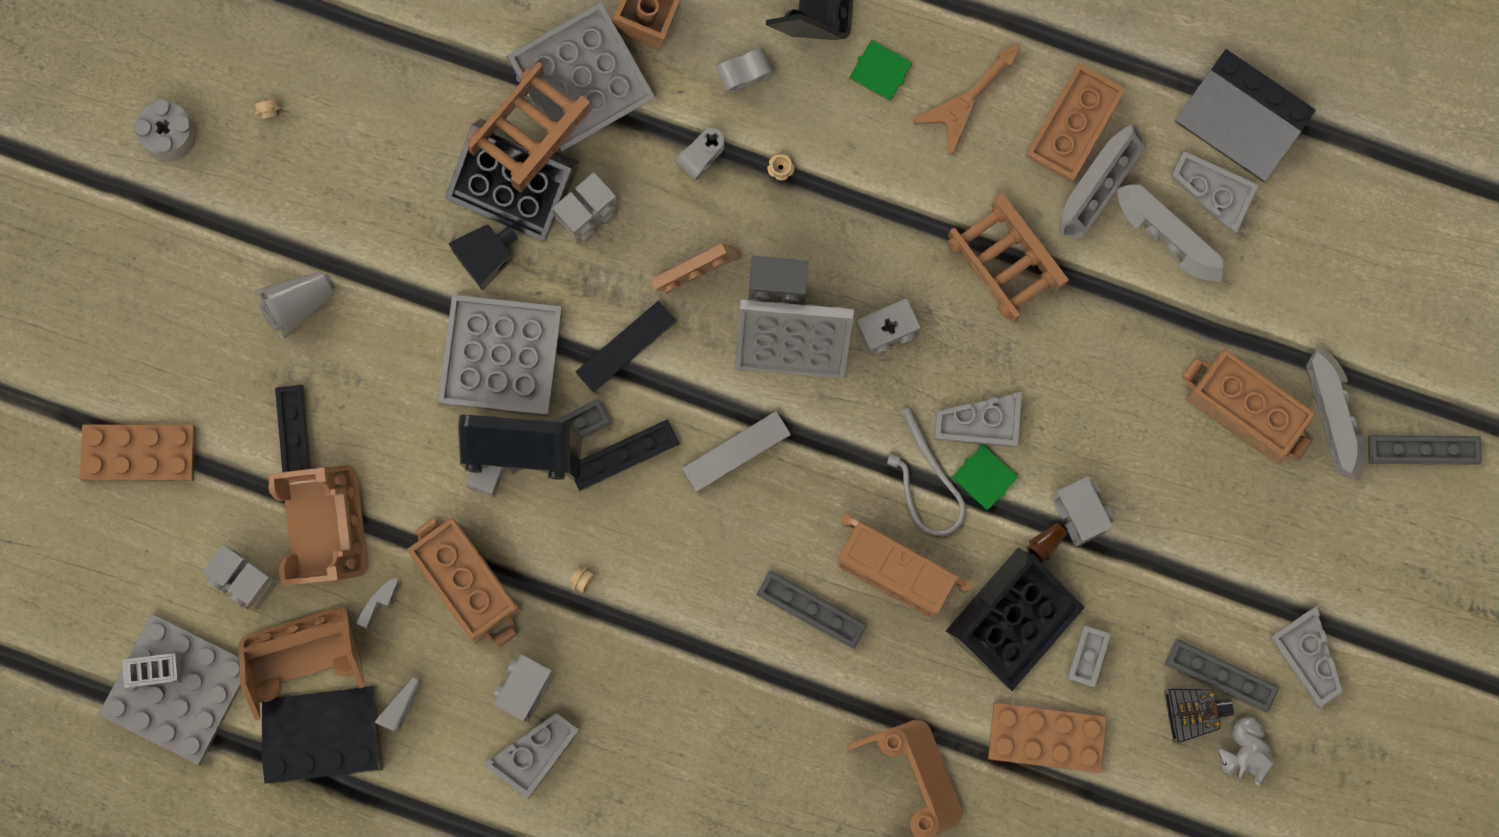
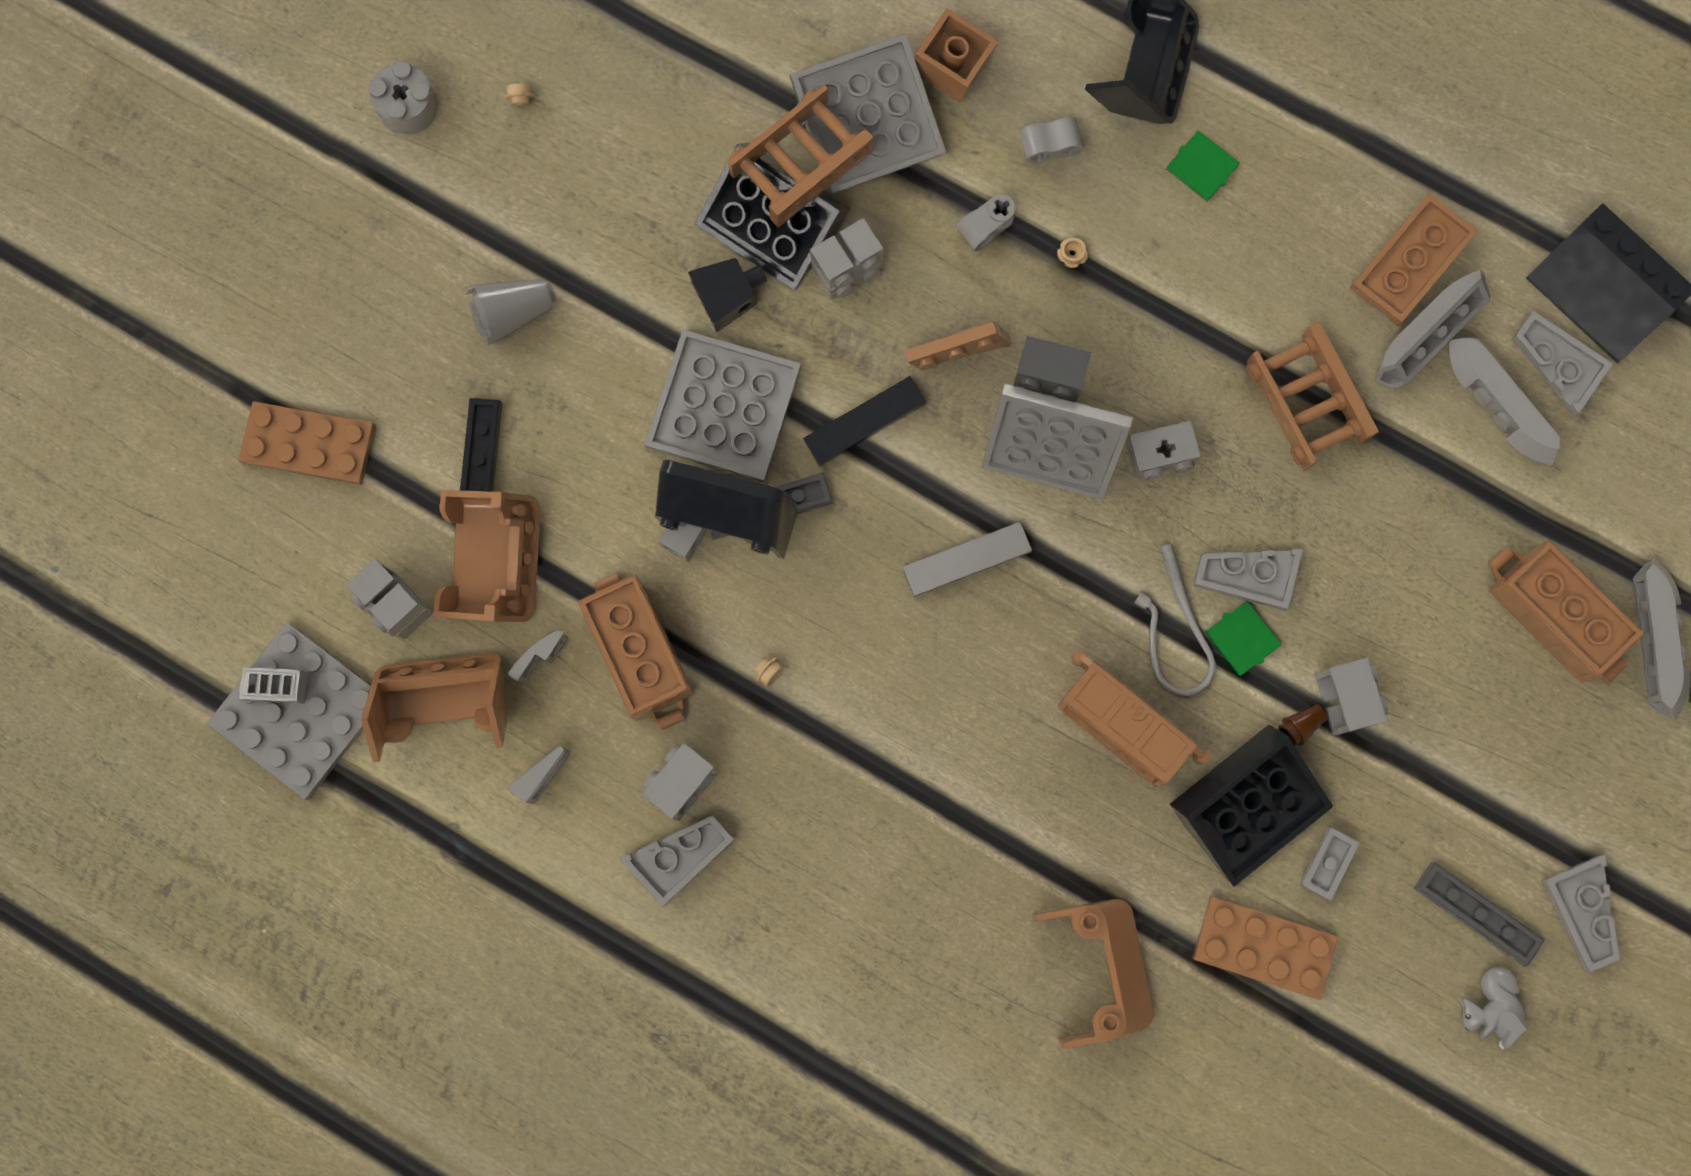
camera: 20 degrees right, 0 degrees up
black slope [262,686,383,784] -> none
black tile [574,419,680,492] -> none
dark grey tile [756,571,867,650] -> none
medium nougat piece [913,44,1019,155] -> none
torso [1164,689,1234,744] -> none

